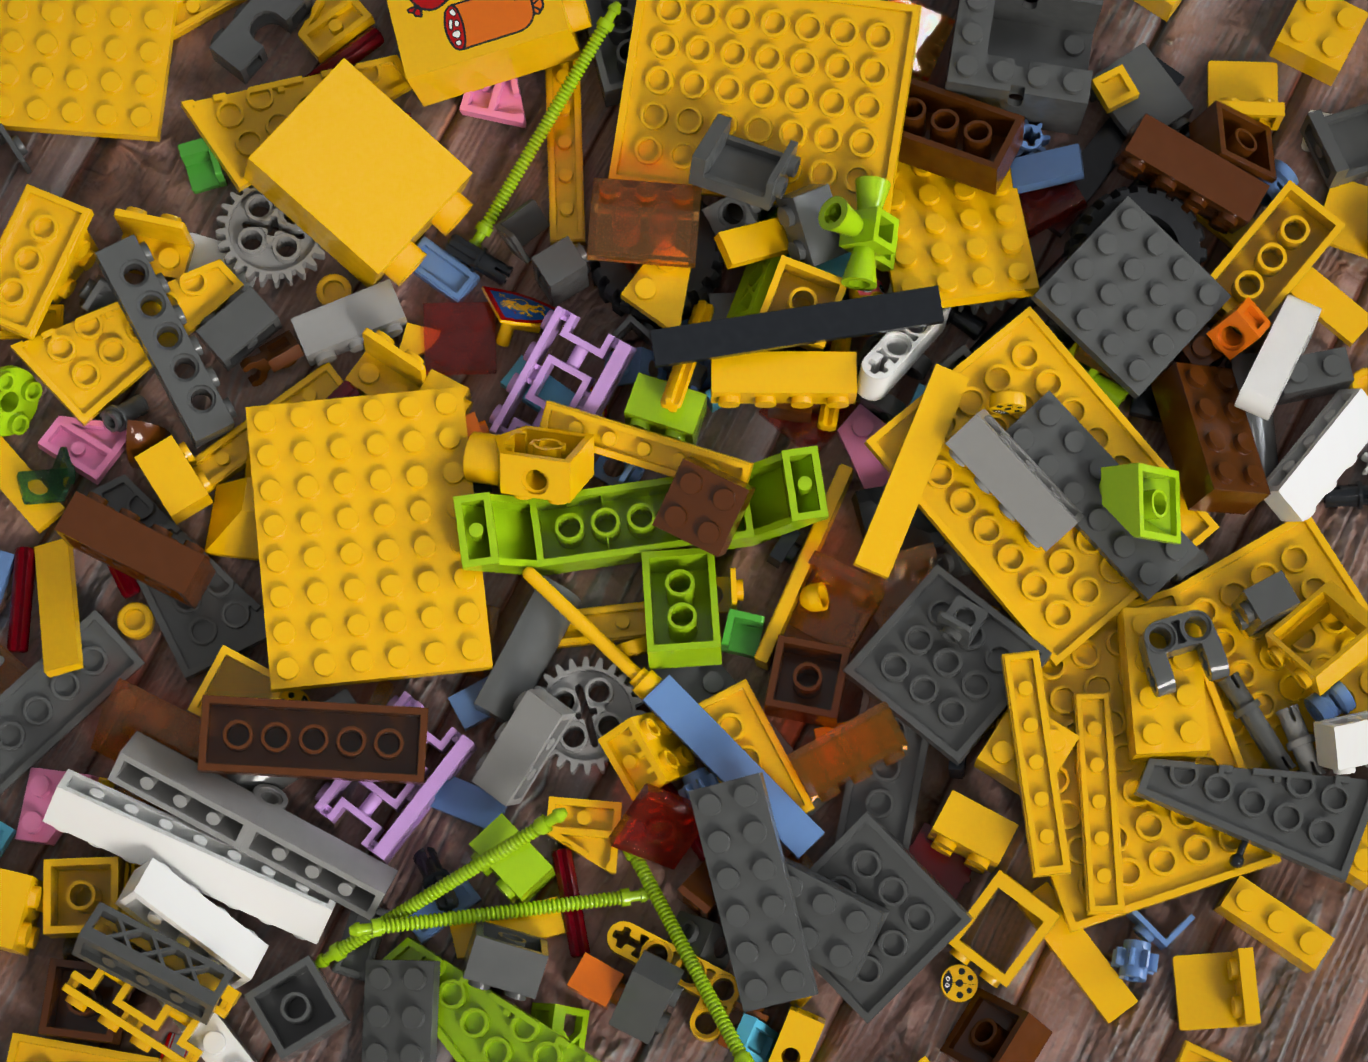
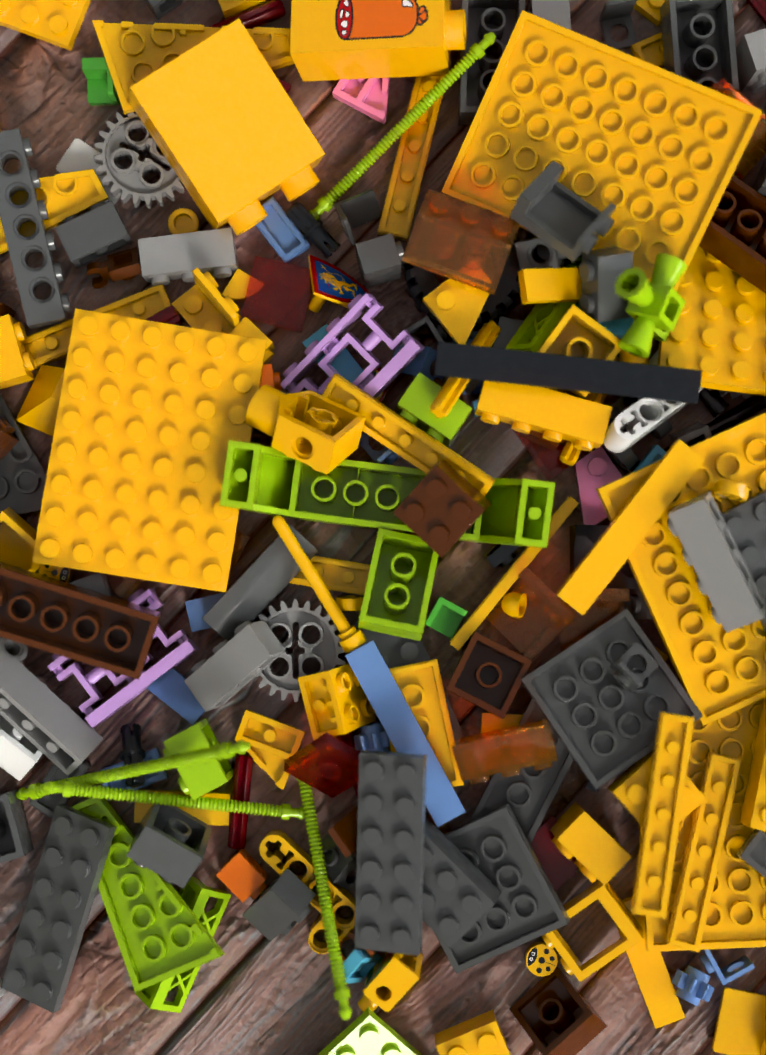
camera: 15 degrees right, 10 degrees up
yellow bracket [113,206,195,281] -> none
yellow bracket [716,568,744,613] -> none

